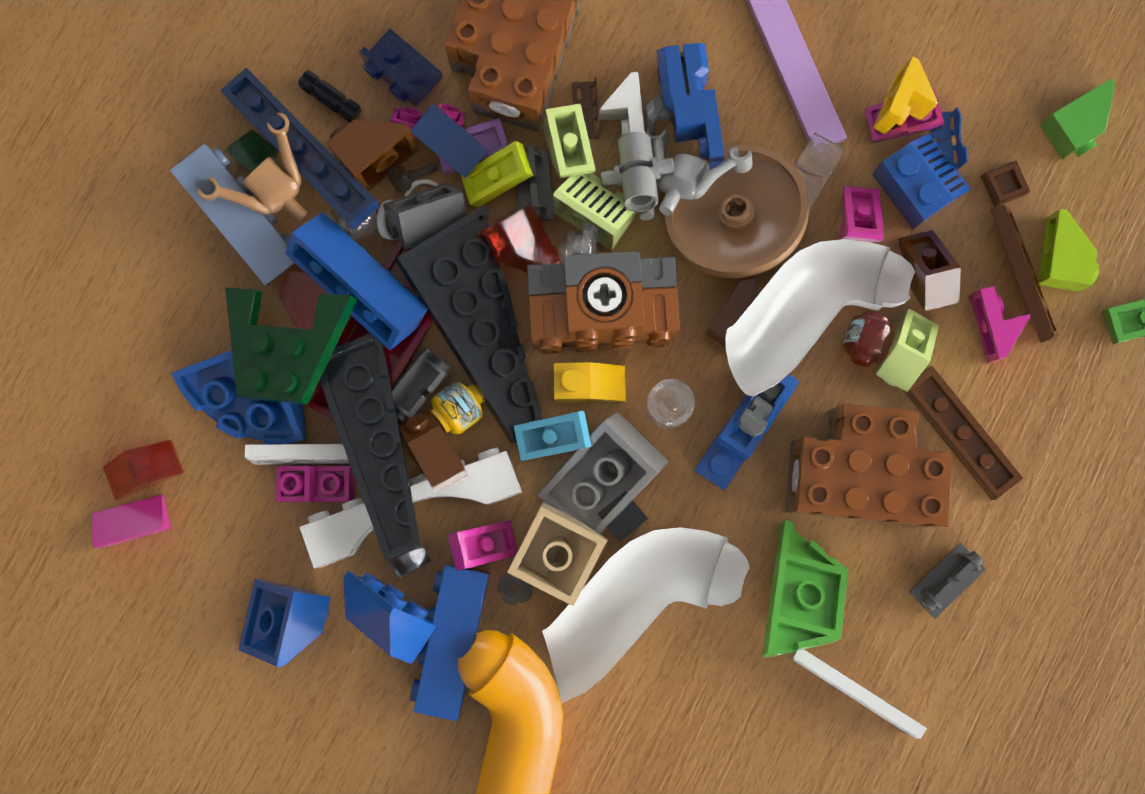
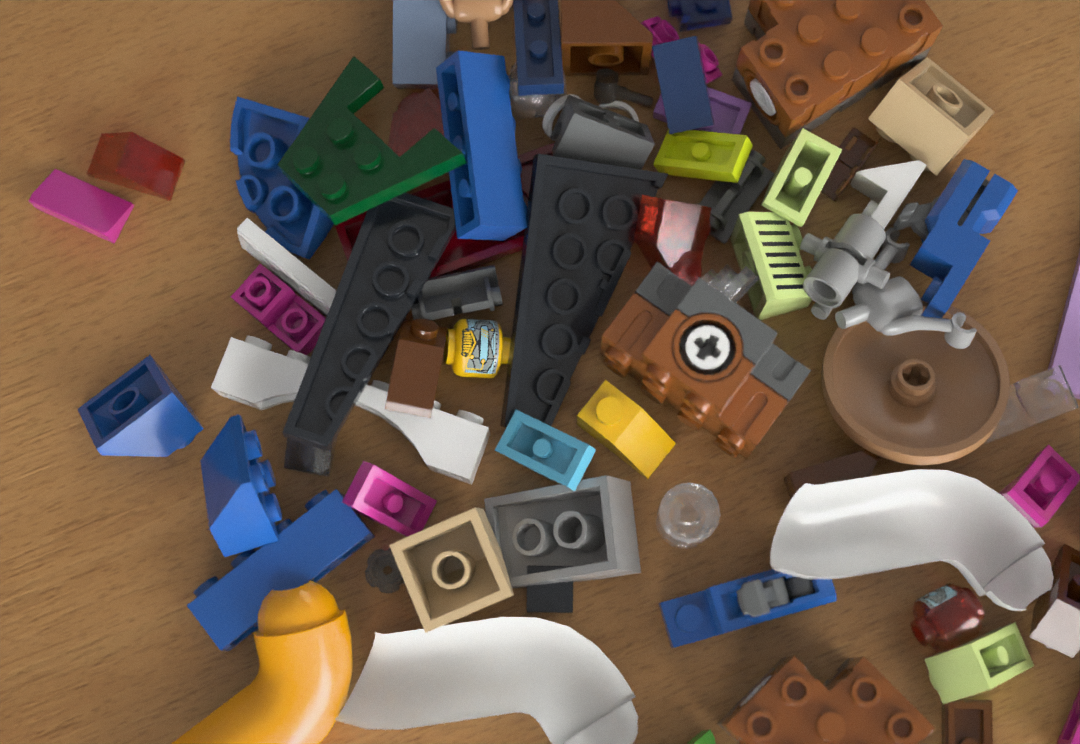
camera: 45 degrees right, 5 degrees down
none -> tan slope [868,57,995,176]

